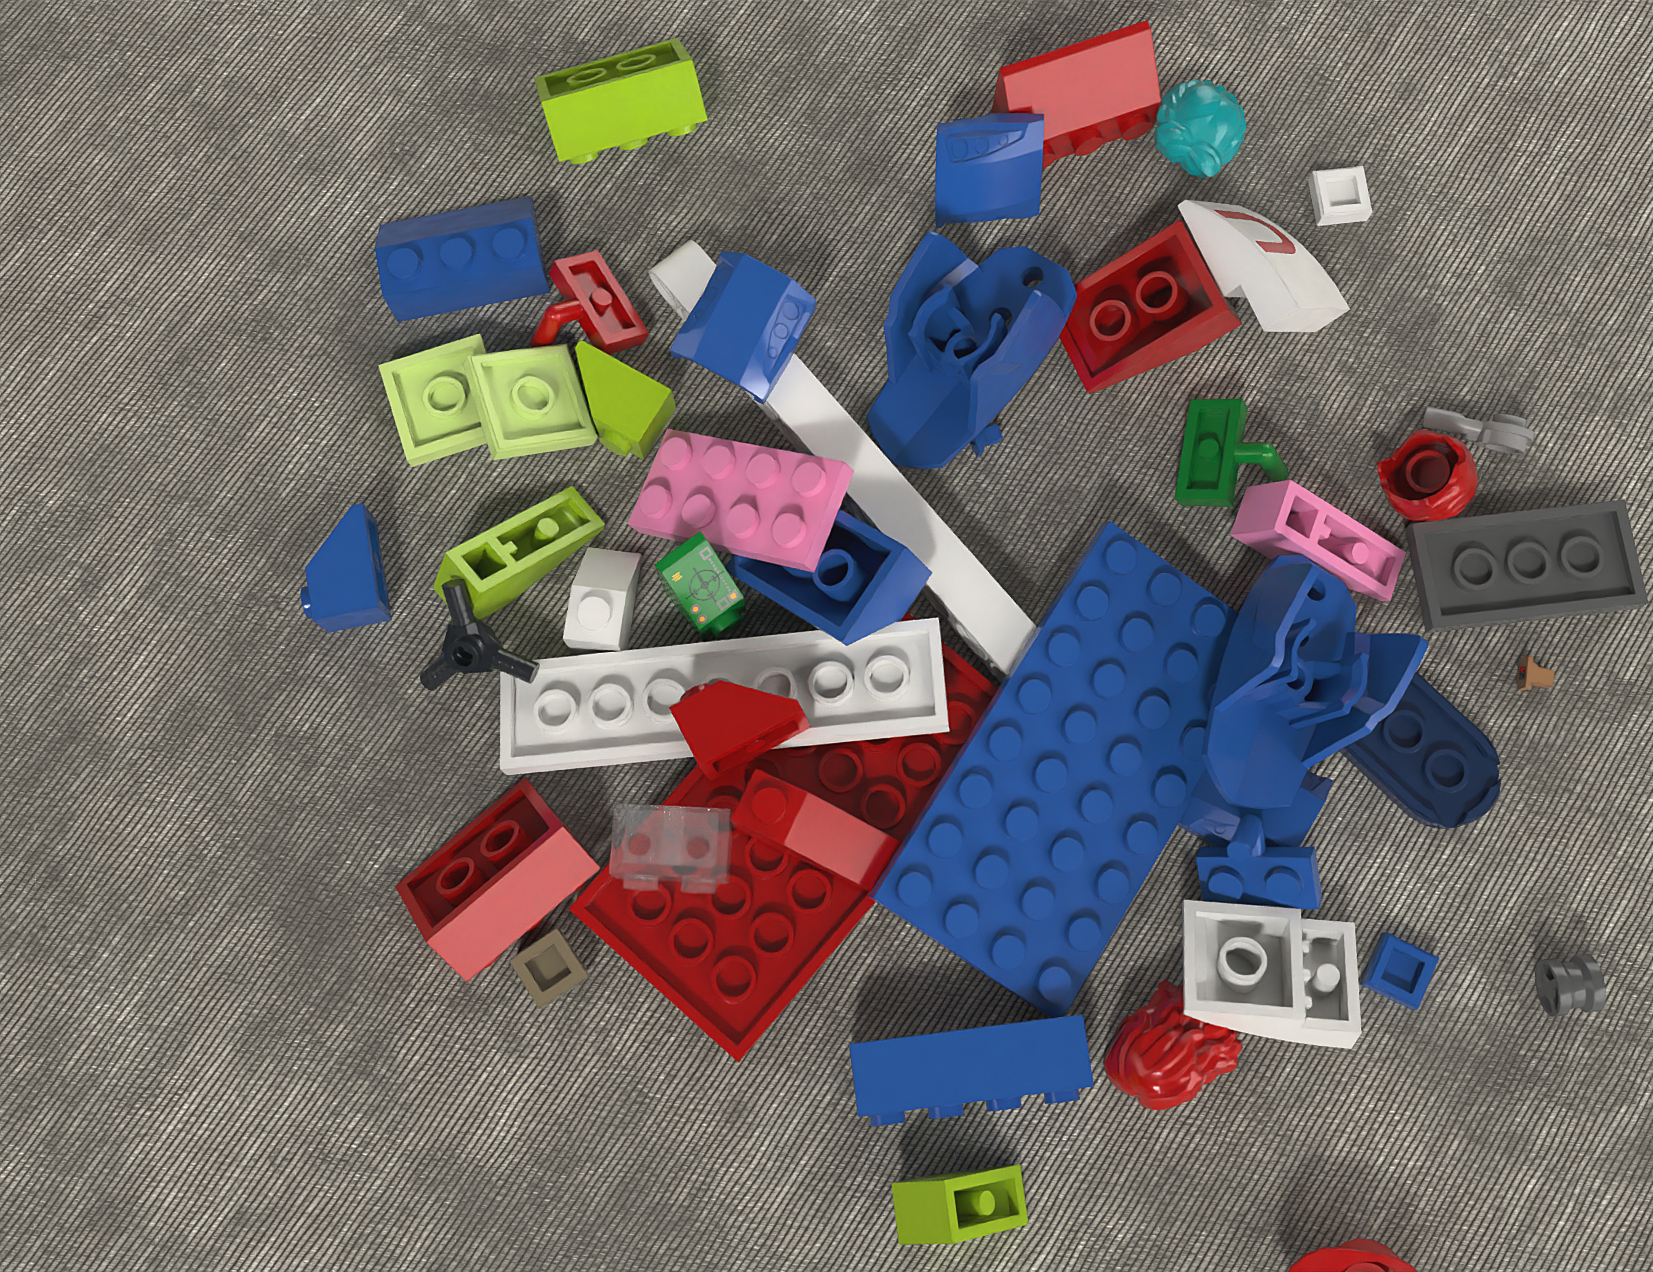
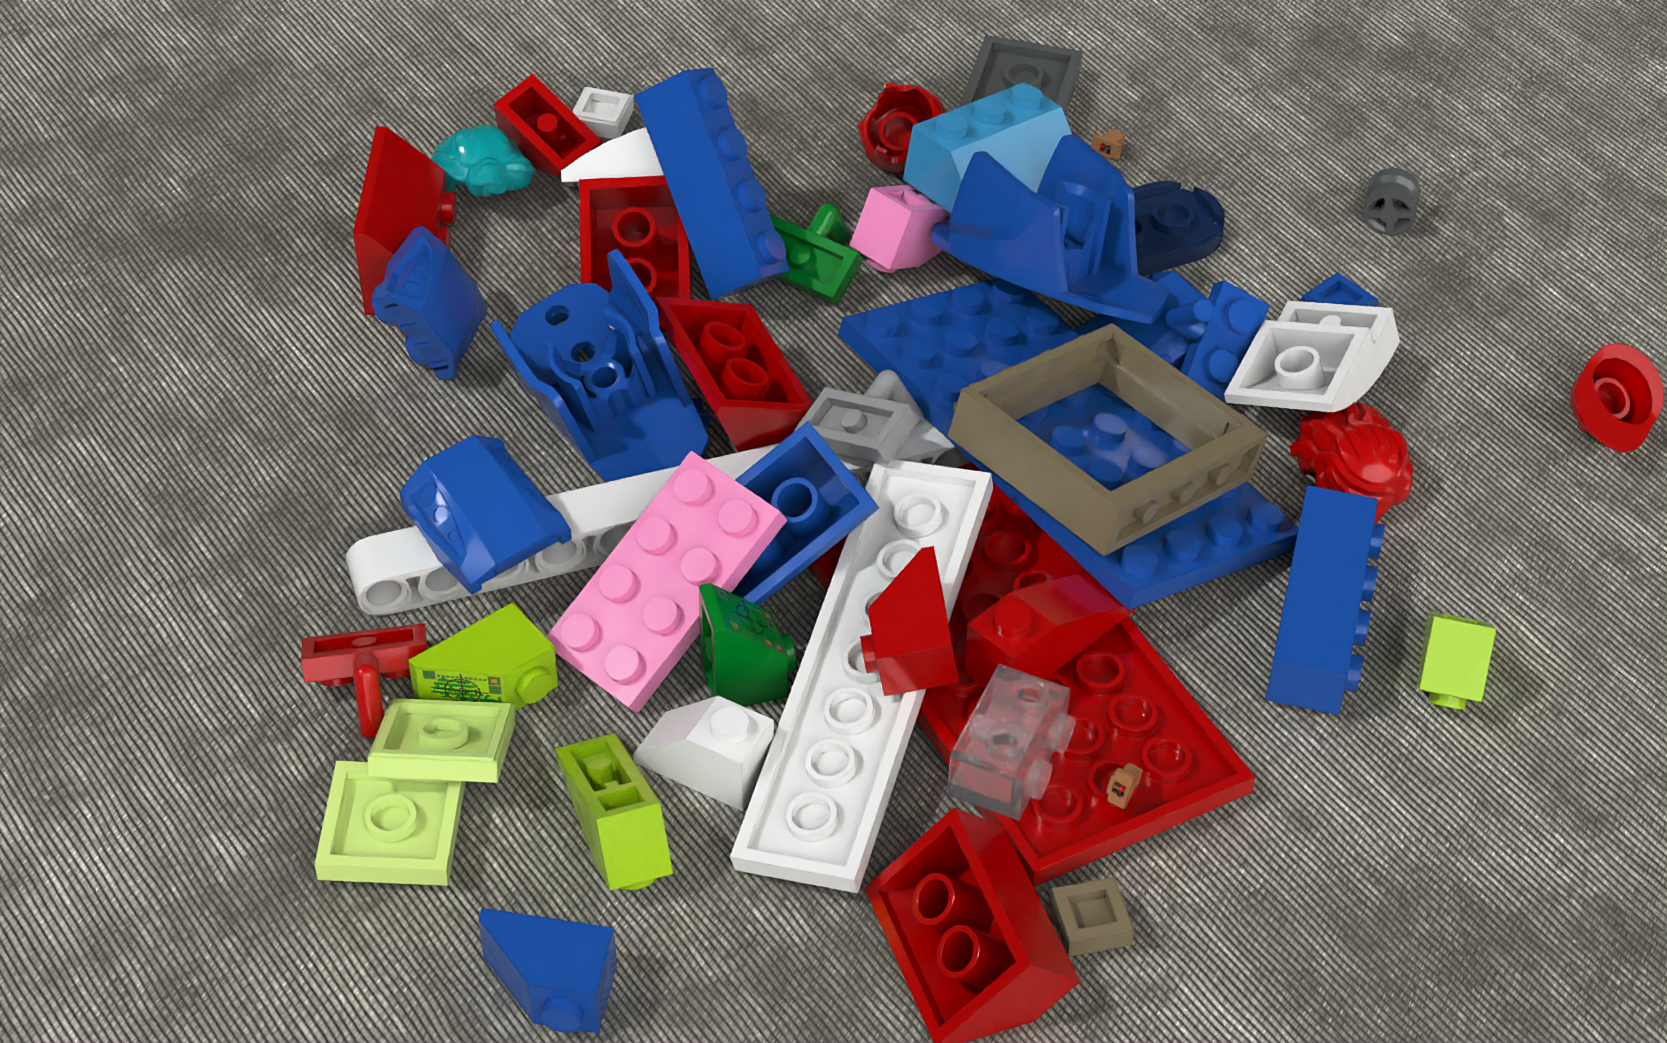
camera: 70 degrees left, 30 degrees down
blue slope [375,196,551,322] -> none
black piece [420,579,540,691] -> none
lime slope [534,37,708,164] -> none
light grey plate [1422,406,1535,454] -> none
none -> red slope [493,73,602,177]
none -> blue brick [634,68,790,300]
none -> red slope [653,296,813,452]
none -> light grey plate [794,370,924,465]
none -> dark azure slope [903,82,1072,214]
none -> dark tan window [947,323,1268,556]
none -> medium nougat piece [1106,763,1143,809]

